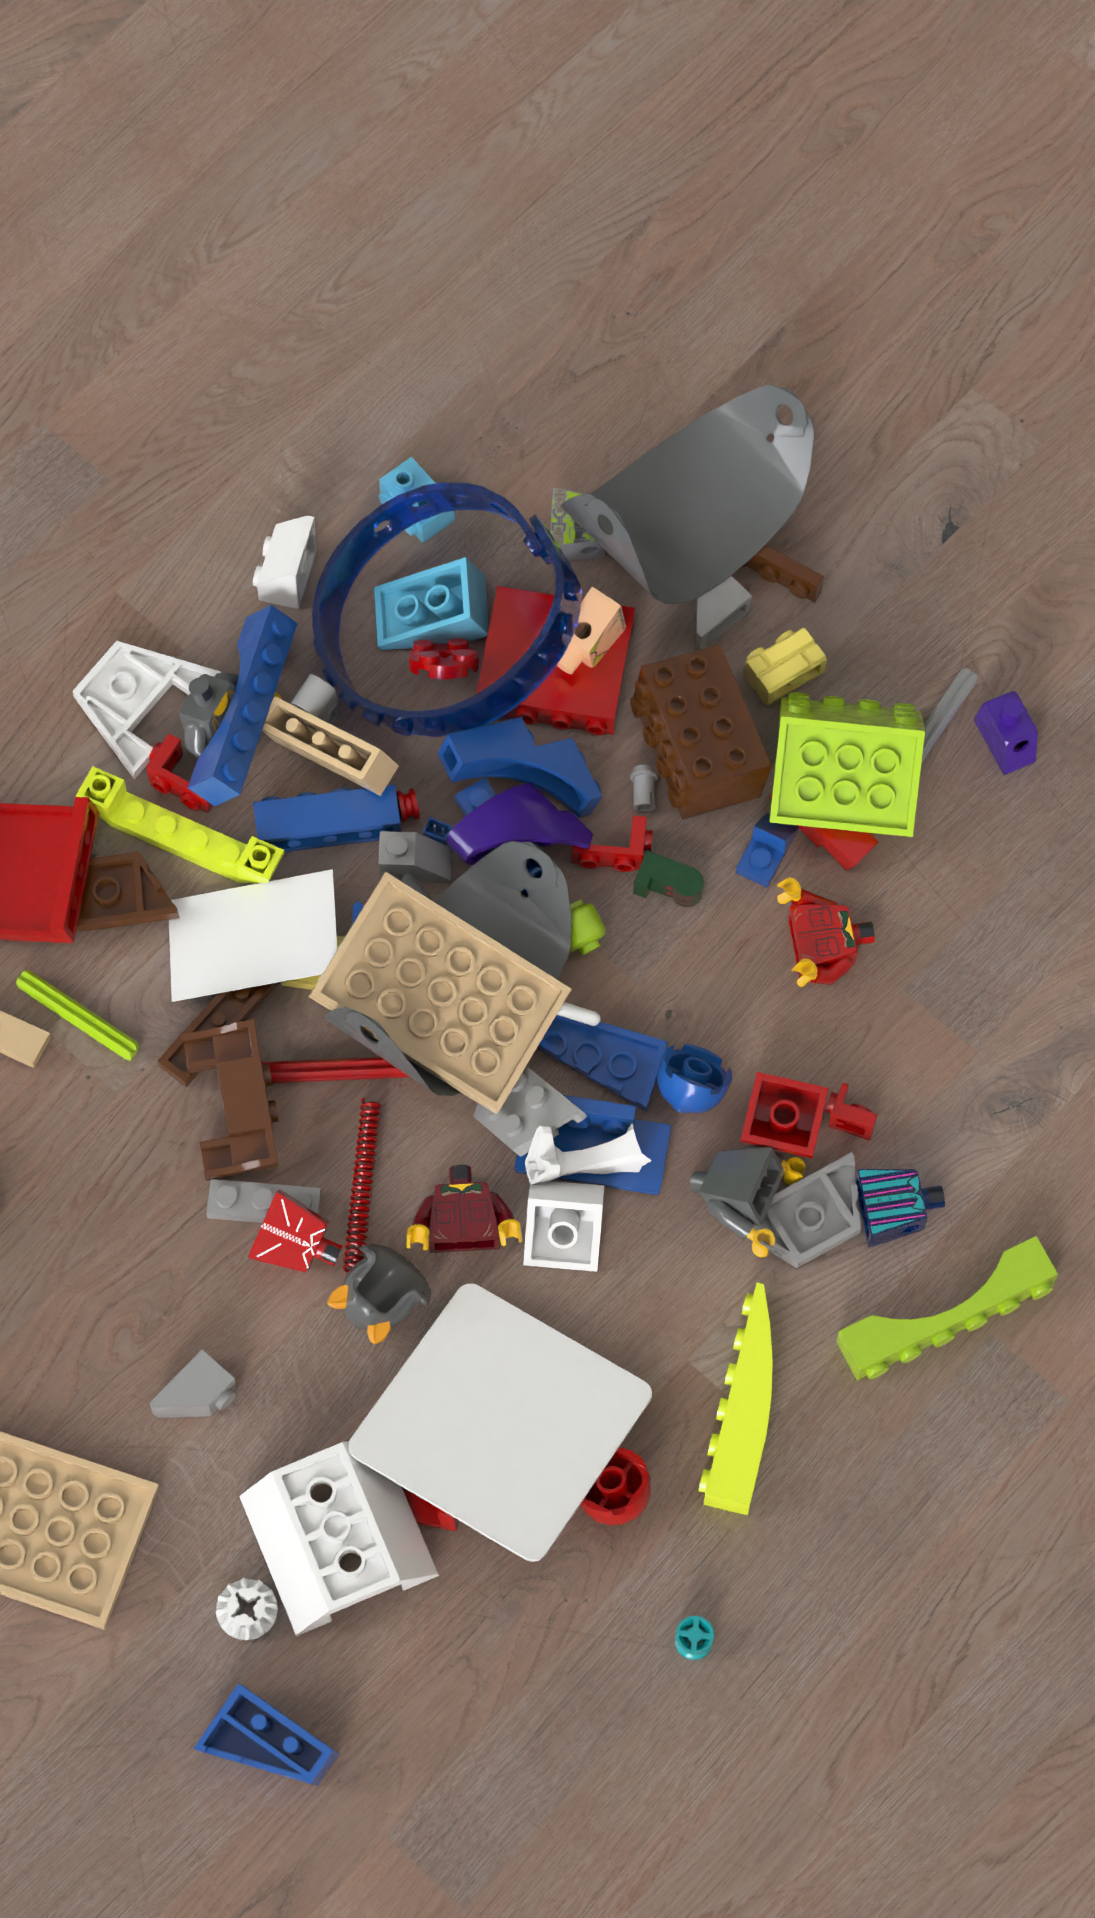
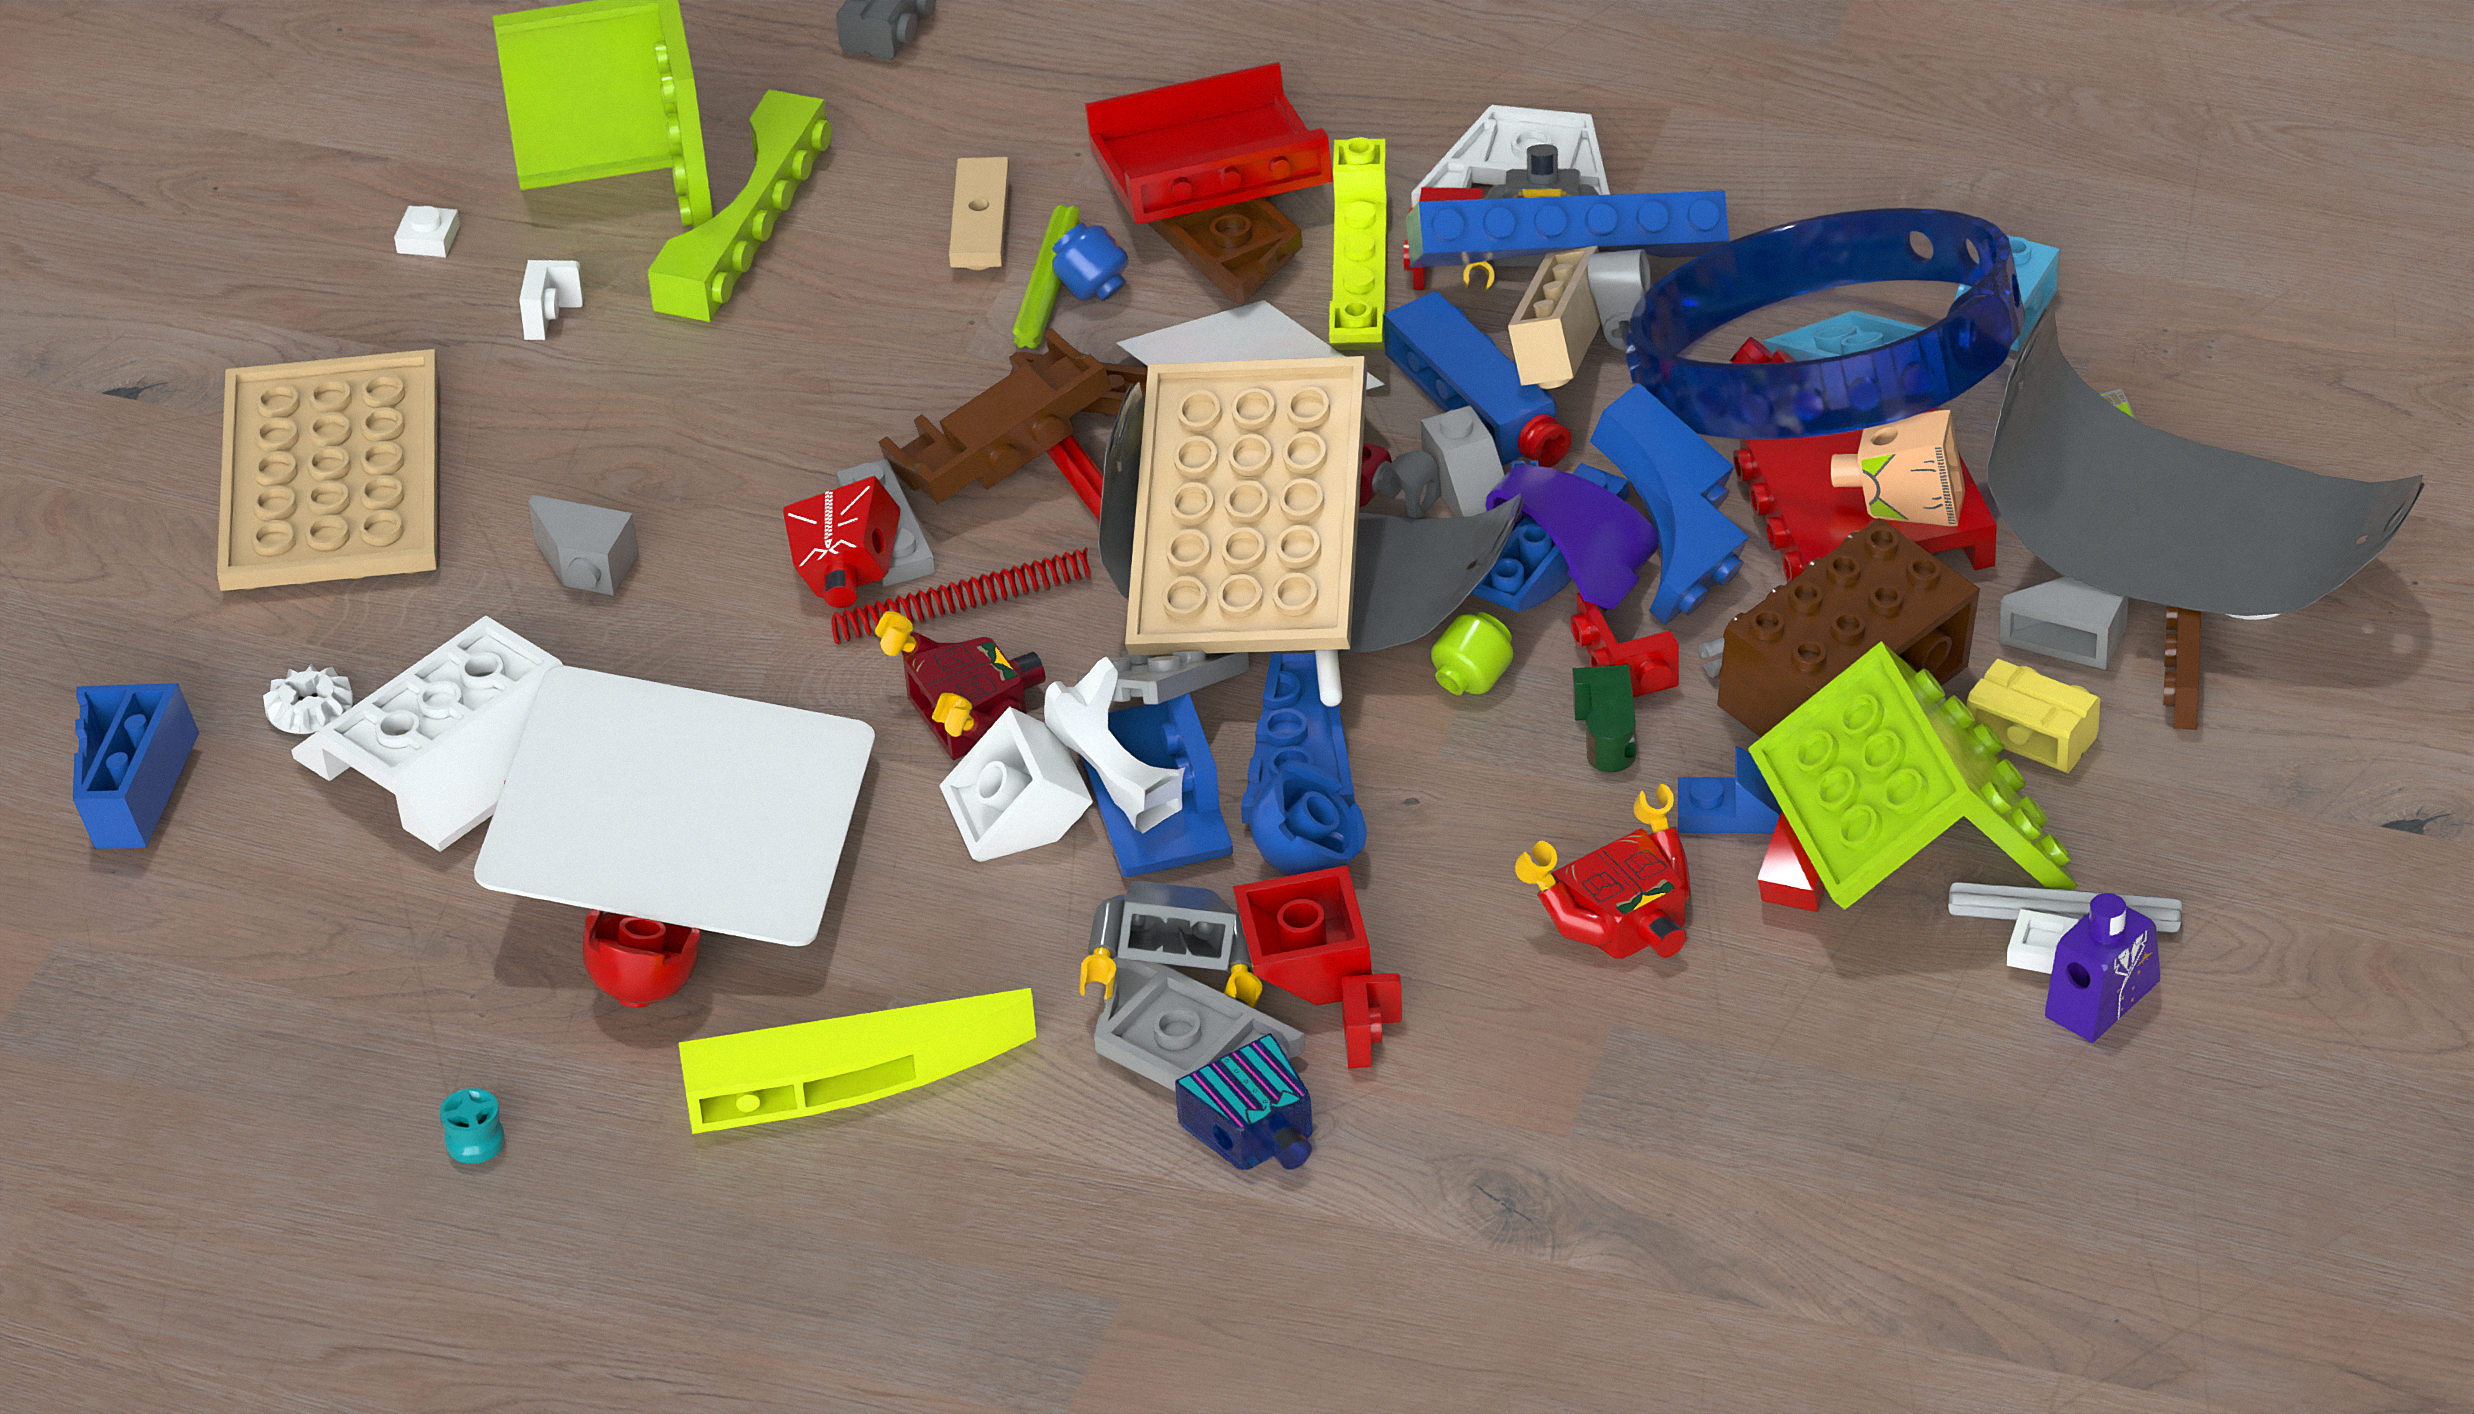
camera: 70 degrees right, 25 degrees down
white slope [253,515,317,609] -> none
dark grey hair [327,1244,431,1344] -> none
lime arch [836,1236,1058,1380] -> none
none -> blue head [1052,223,1128,301]
none -> white plate [2007,909,2078,974]

